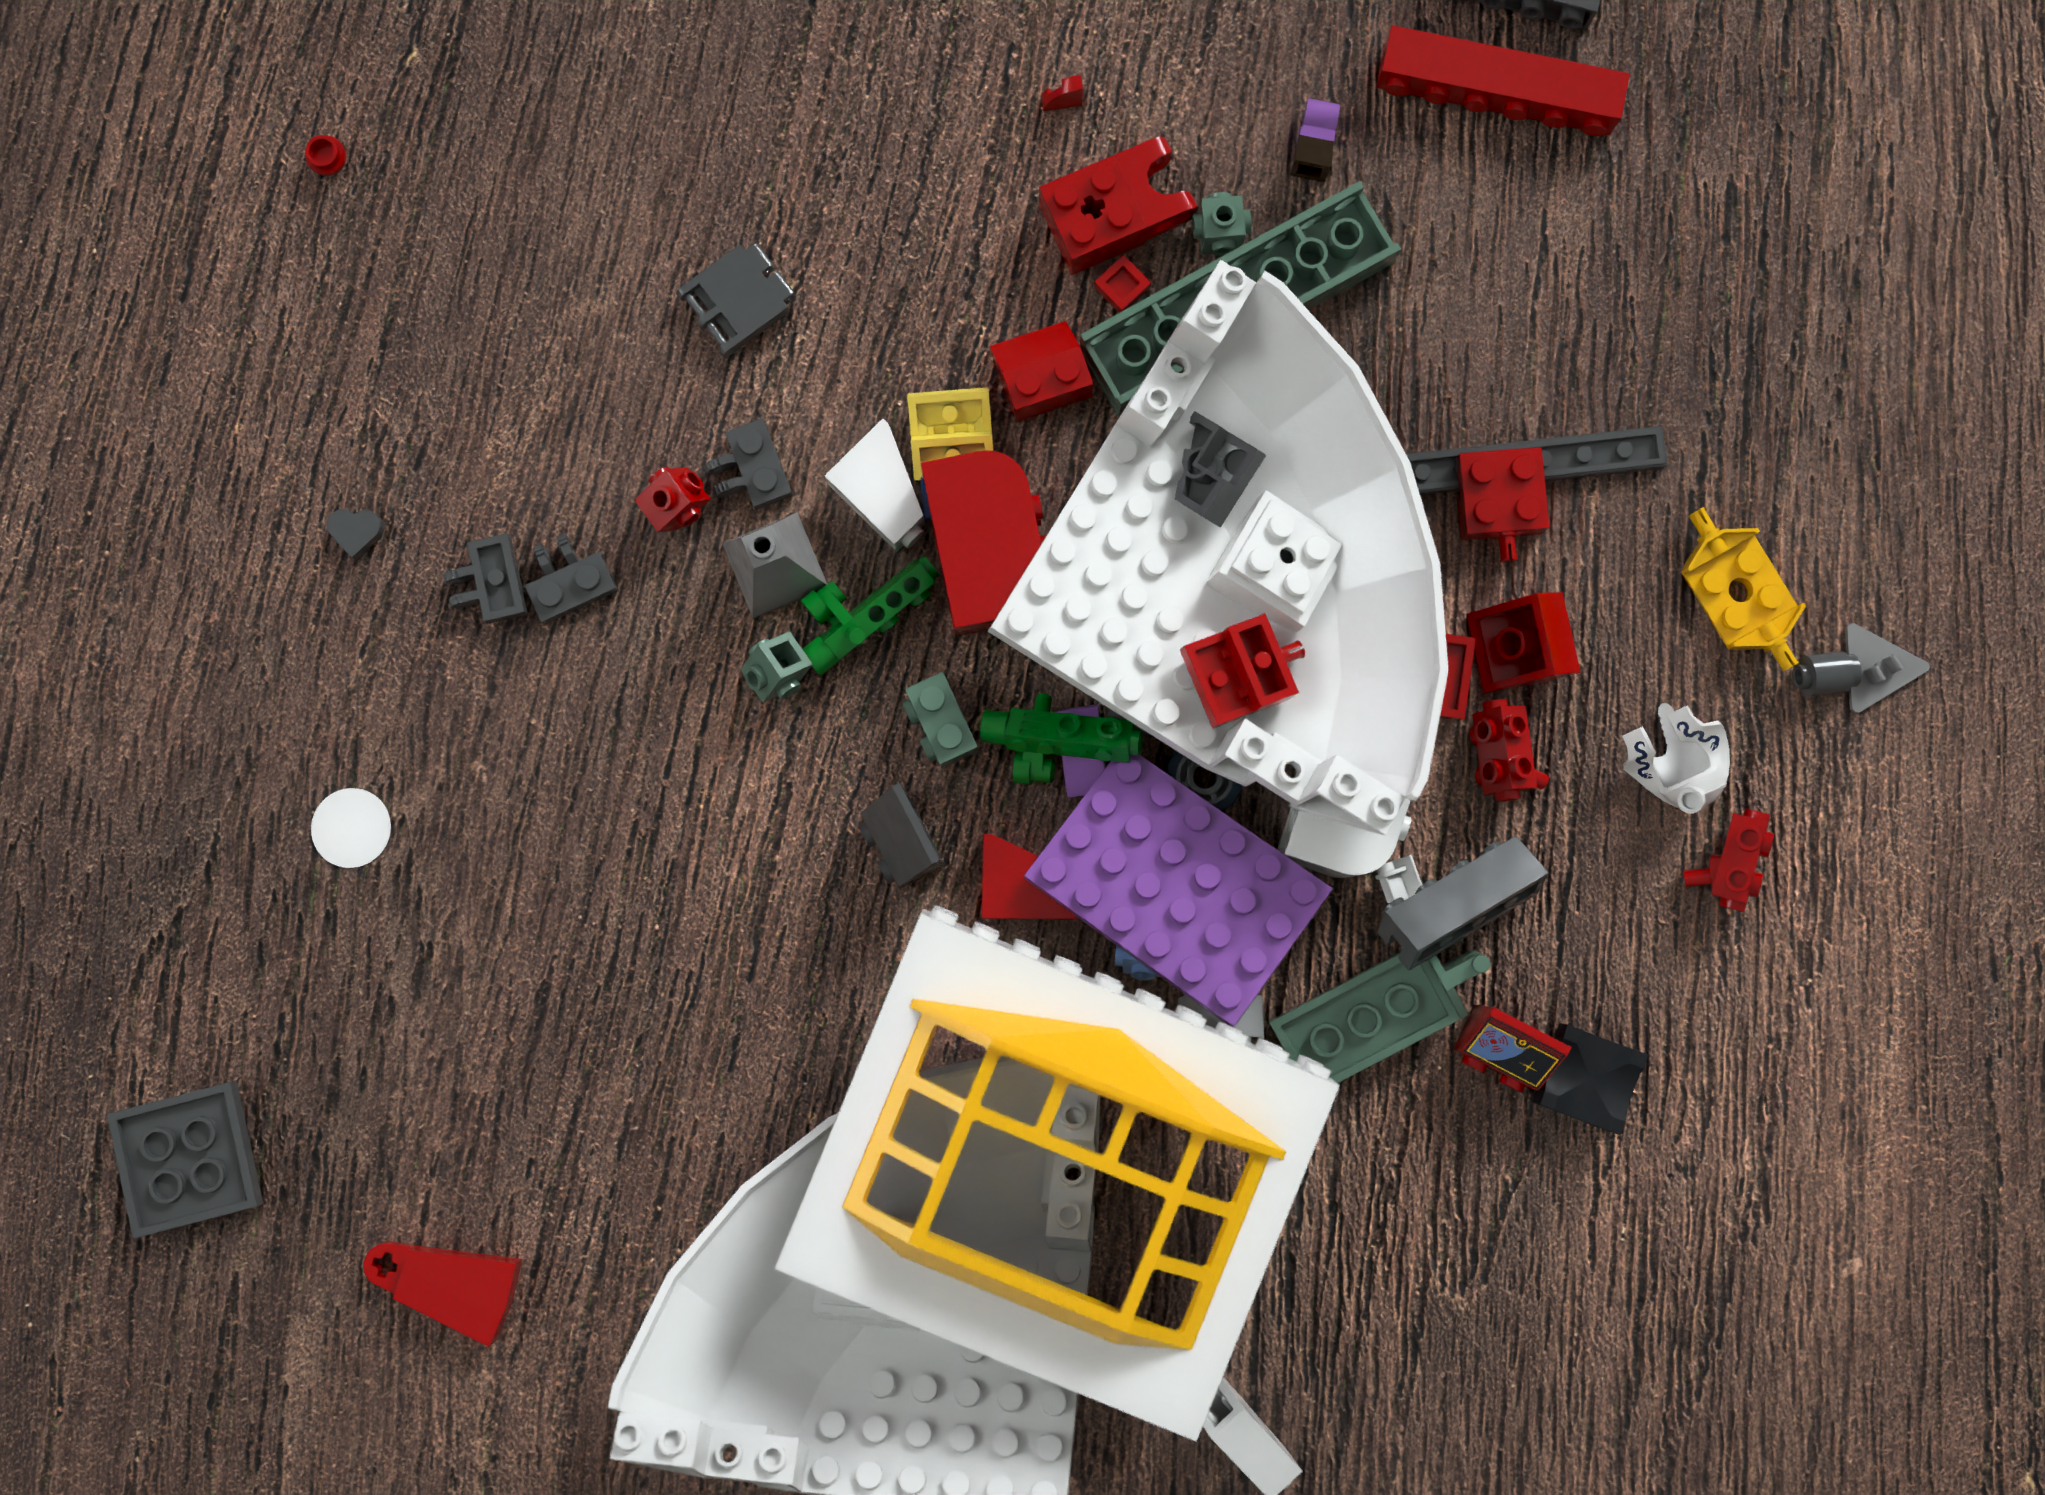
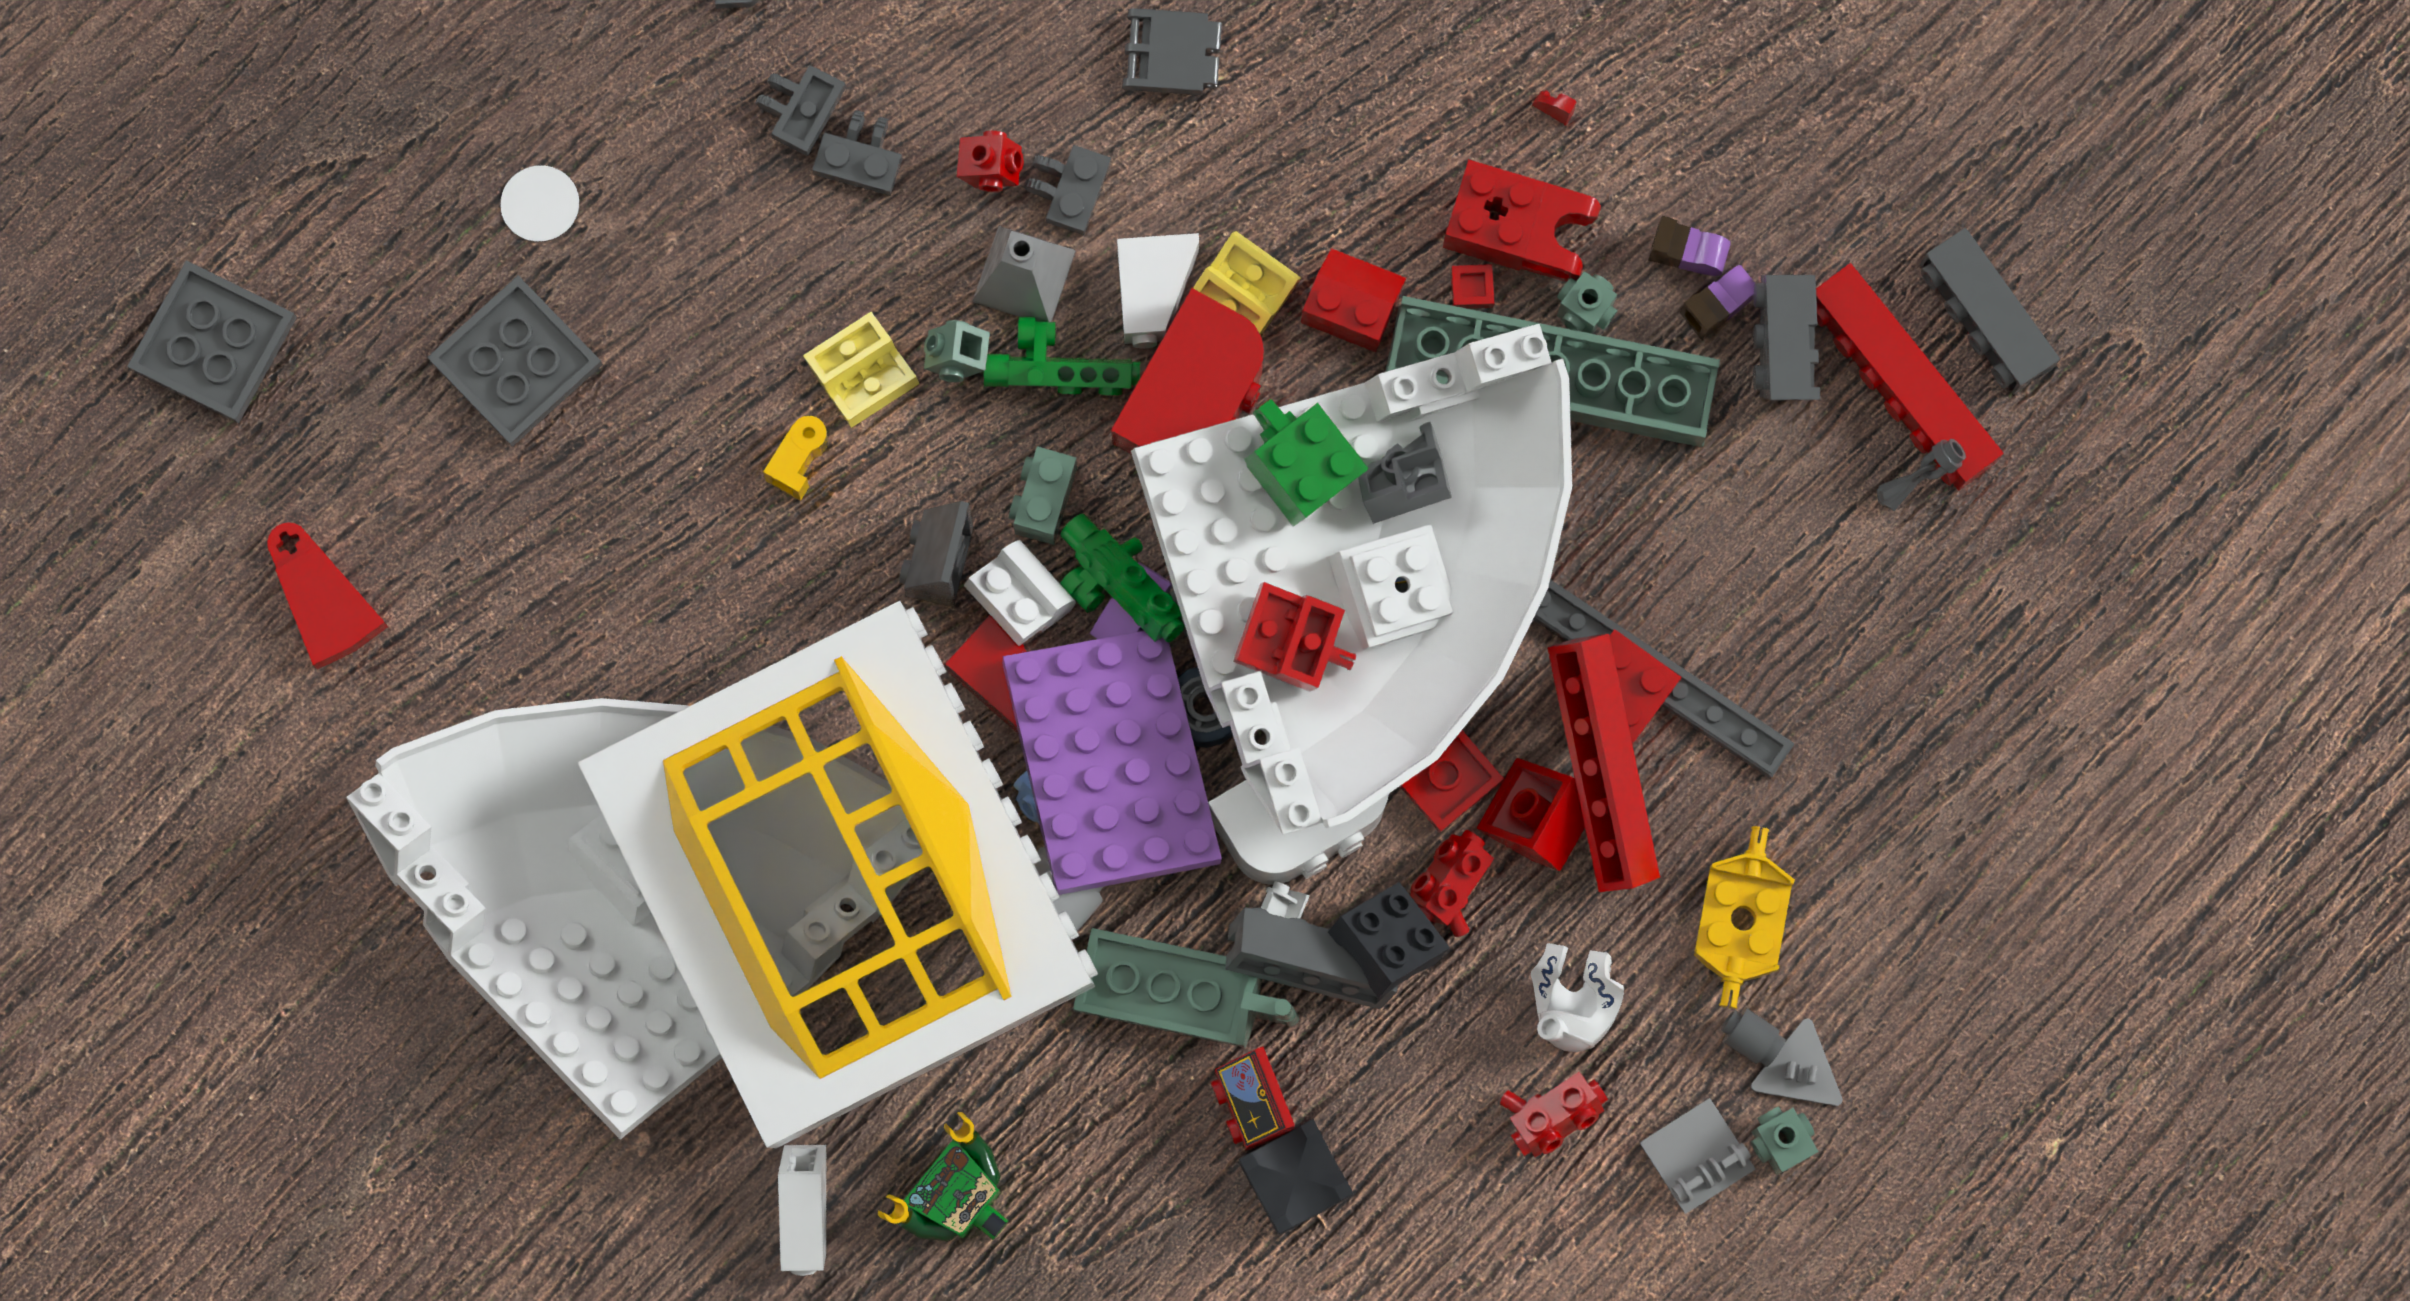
camera: 35 degrees right, 5 degrees down
none -> dark grey plate [427,275,603,447]
none -> yellow leg [763,416,828,501]
none -> light yellow slope [803,312,919,428]
none -> torso [878,1112,1009,1242]
none -> white brick [964,540,1076,646]
none -> green hinge [1244,399,1369,527]
none -> black brick [1328,882,1450,998]
none -> red brick [1547,633,1660,892]
none -> light grey hinge [1640,1098,1755,1214]
none -> leg [1648,216,1731,276]
none -> sand green brick [1751,1106,1819,1175]
none -> dark grey wedge [1753,275,1820,400]
none -> dark grey piece [1877,439,1966,511]

